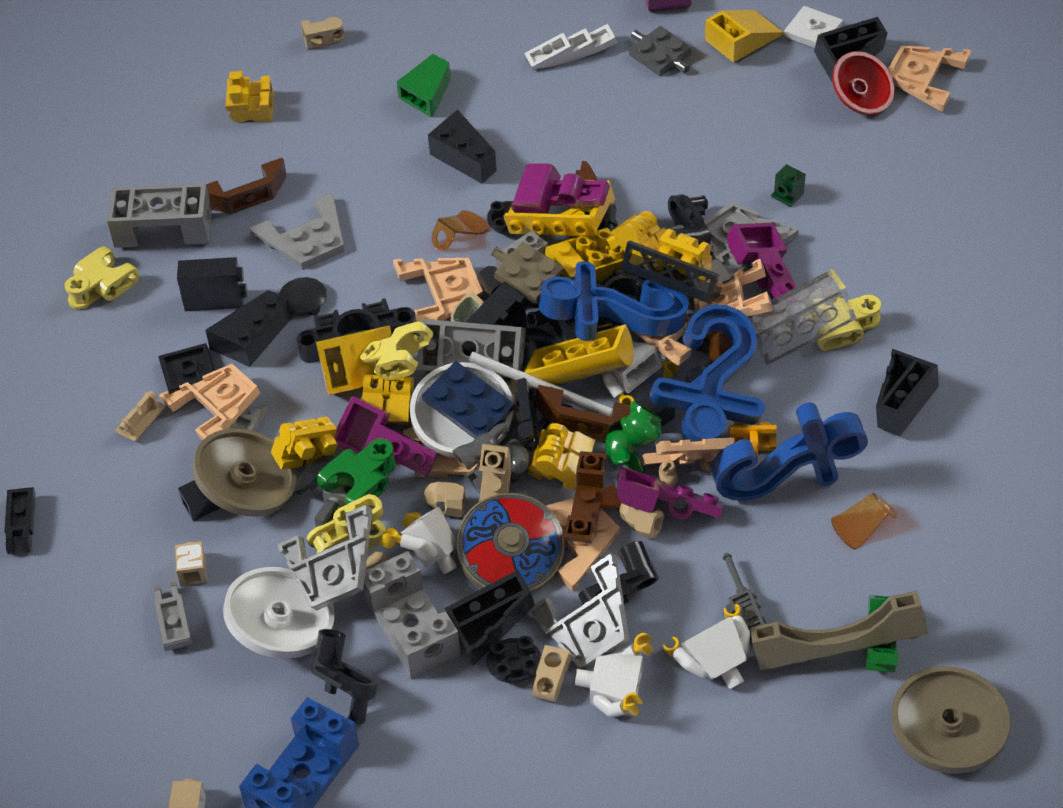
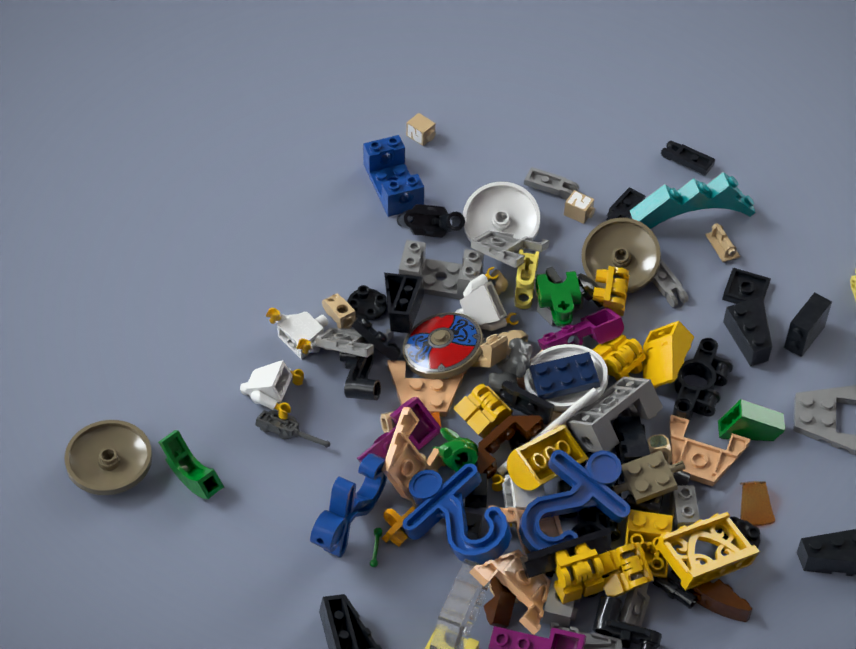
camera: 125 degrees right, 0 degrees up
light nougat wing [159,364,260,441] -> none
black dish [279,277,327,315] -> none
light yellow piece [360,322,433,380] -> none
magenta plate [511,163,610,214] -> none
reddish brown slope [564,451,607,543] -> none
dark tan arch [750,591,928,671] -> none
clear orange piece [831,492,898,550] -> none
none -> black hinge [352,316,401,361]
none -> black hinge [606,187,646,220]
none -> teal arch [630,172,756,229]
none -> green slope [718,399,786,441]

